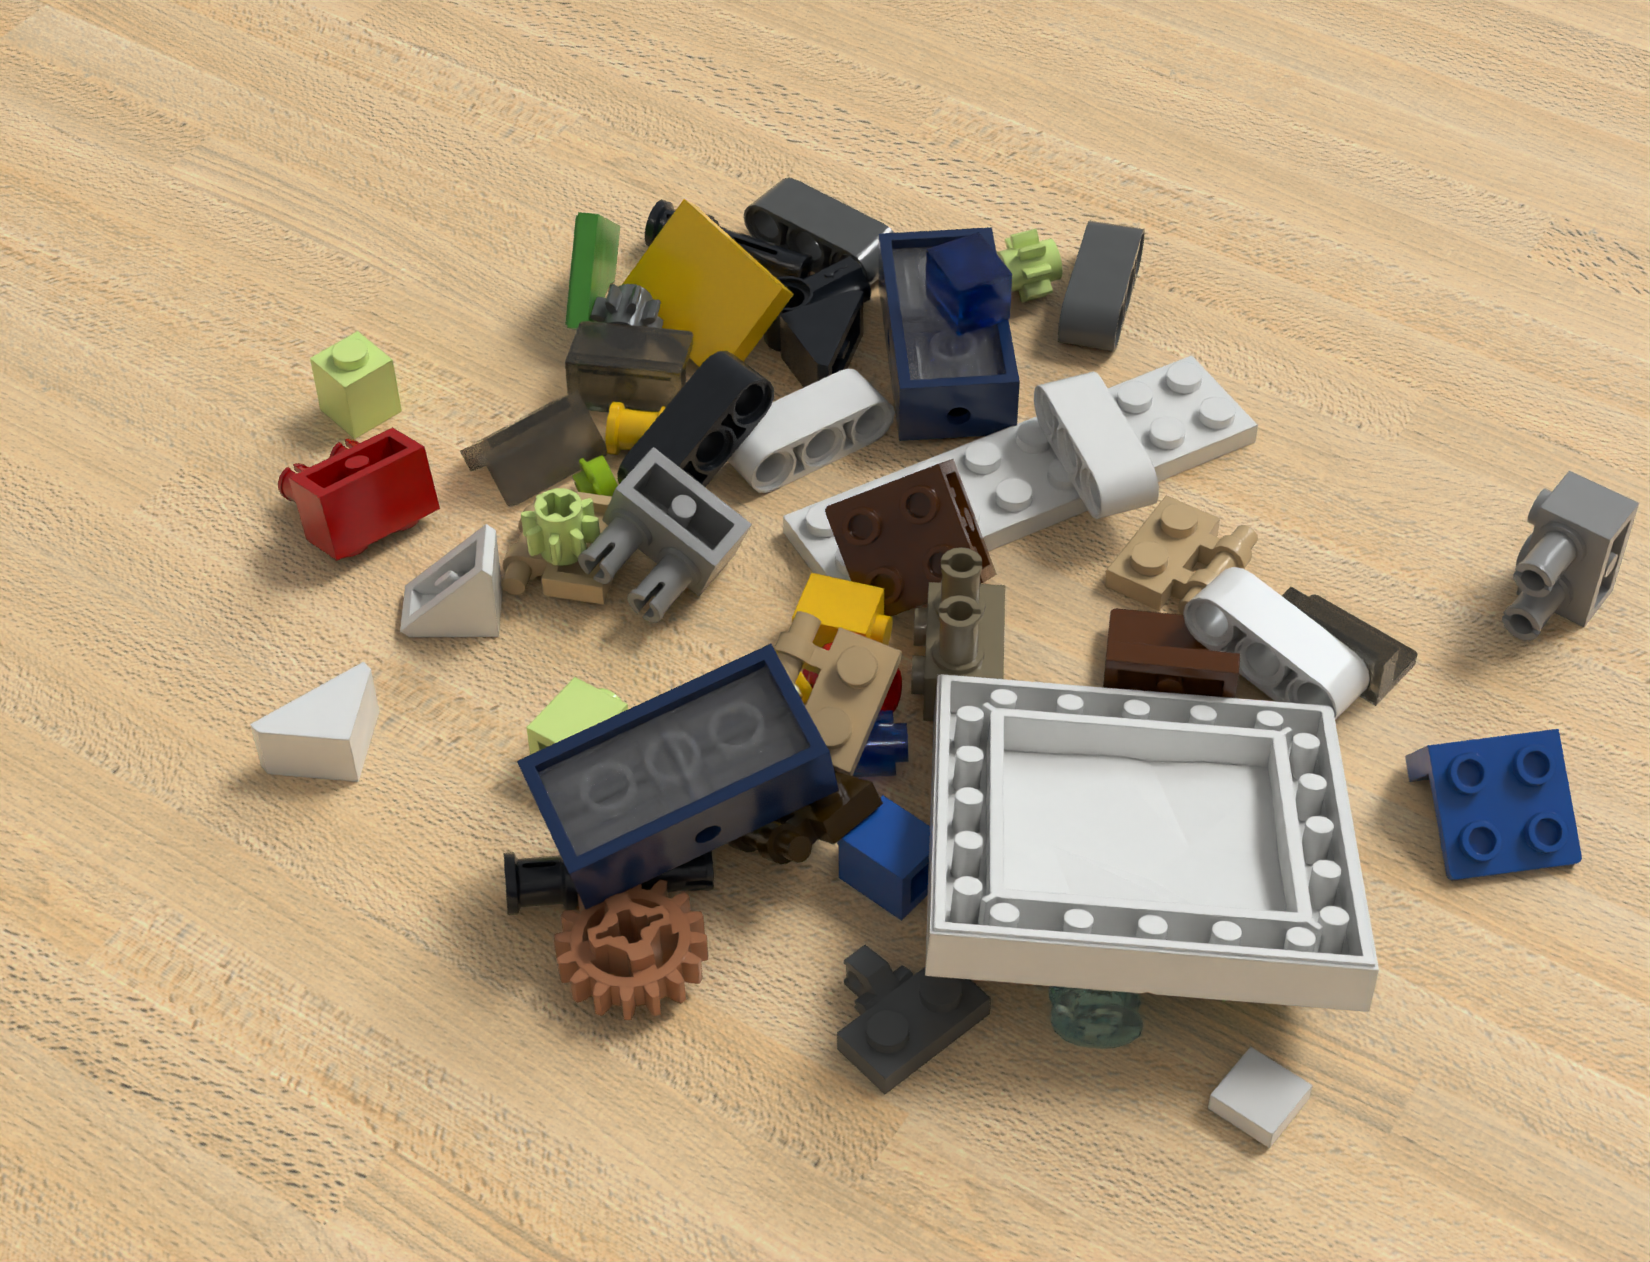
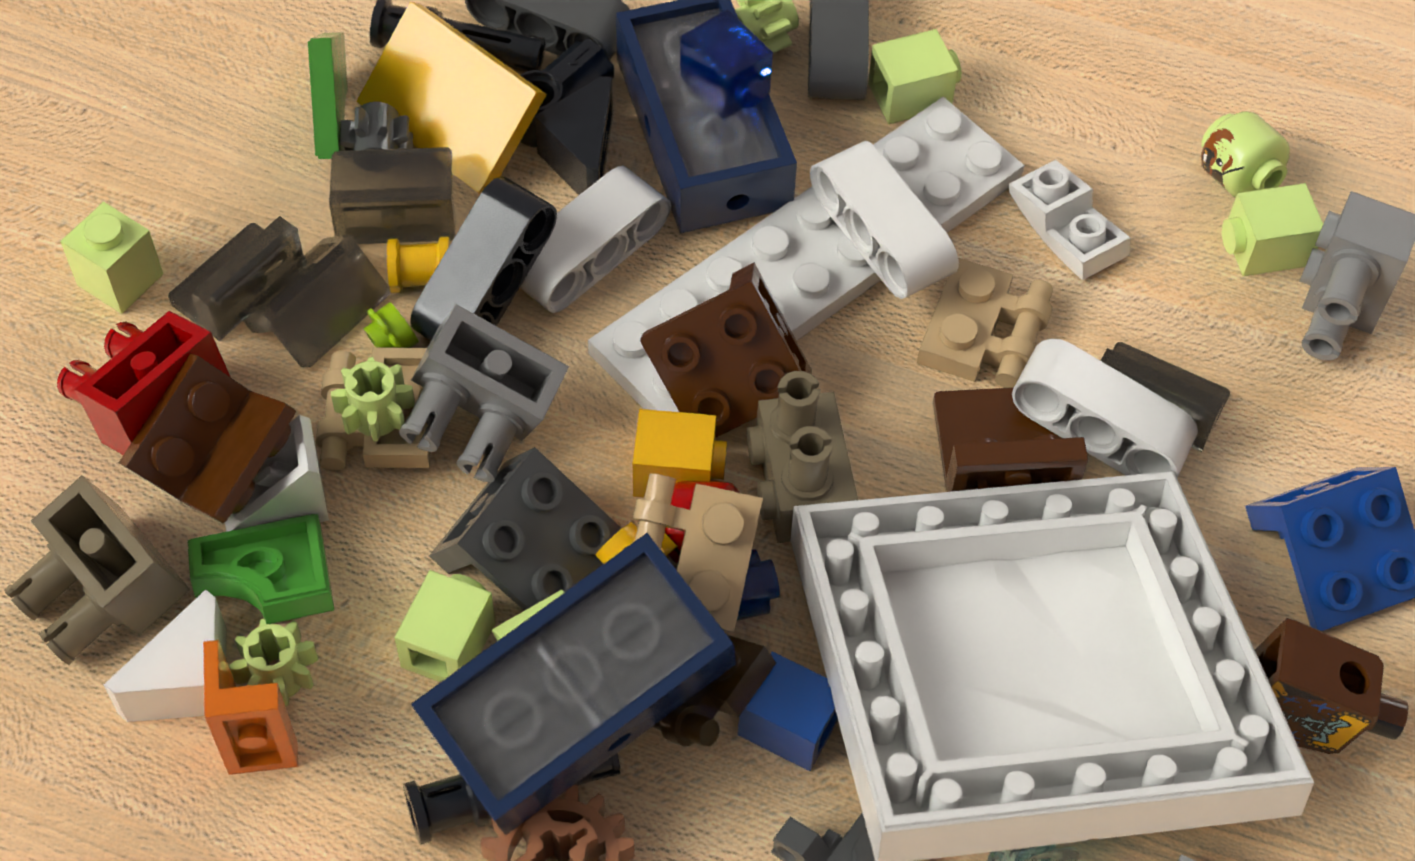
camera: 15 degrees left, 10 degrees up
none -> dark tan brick [4,475,190,665]
none -> reddish brown bracket [118,353,296,523]
none -> clear smoke panel [168,216,306,341]
none -> bright green tile [187,514,335,624]
none -> orange panel [203,640,298,775]
none -> yellowish green gear [229,619,319,706]
none -> dark grey bracket [429,447,622,611]
none -> yellowish green brick [868,29,961,124]
none -> white slope [1009,160,1130,280]
none -> yellowish green head [1201,111,1289,197]
none -> yellowish green brick [1222,183,1323,276]
none -> reddish brown torso [1255,618,1408,754]

